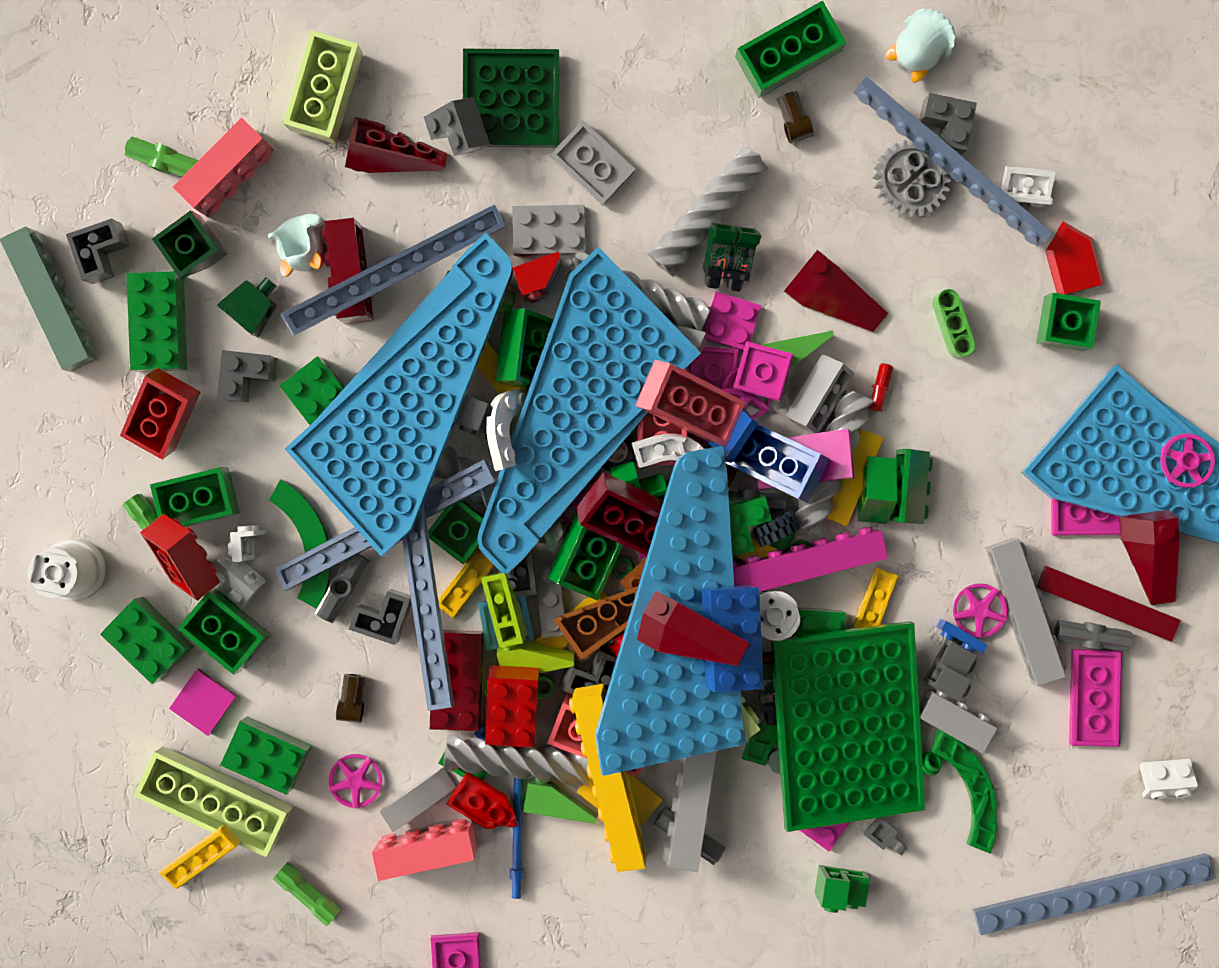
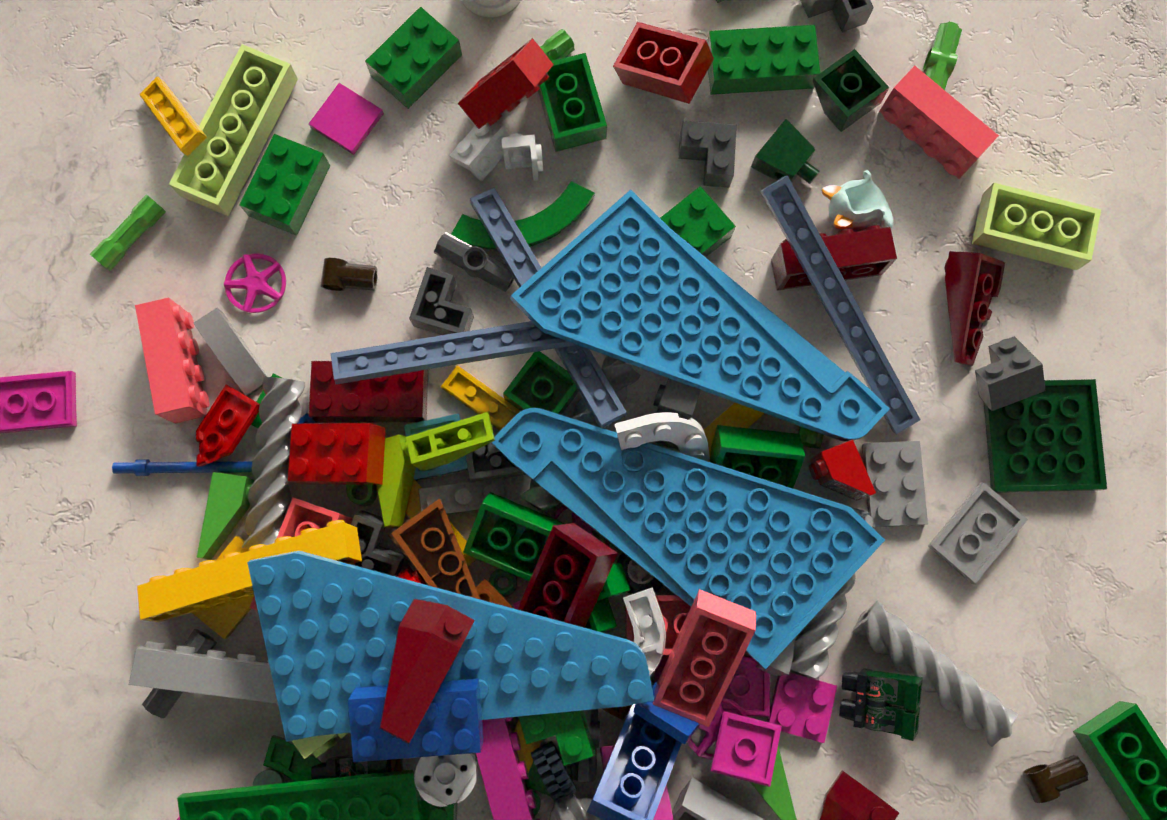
camera: 85 degrees right, 10 degrees down
green brick [177,589,271,675] -> none

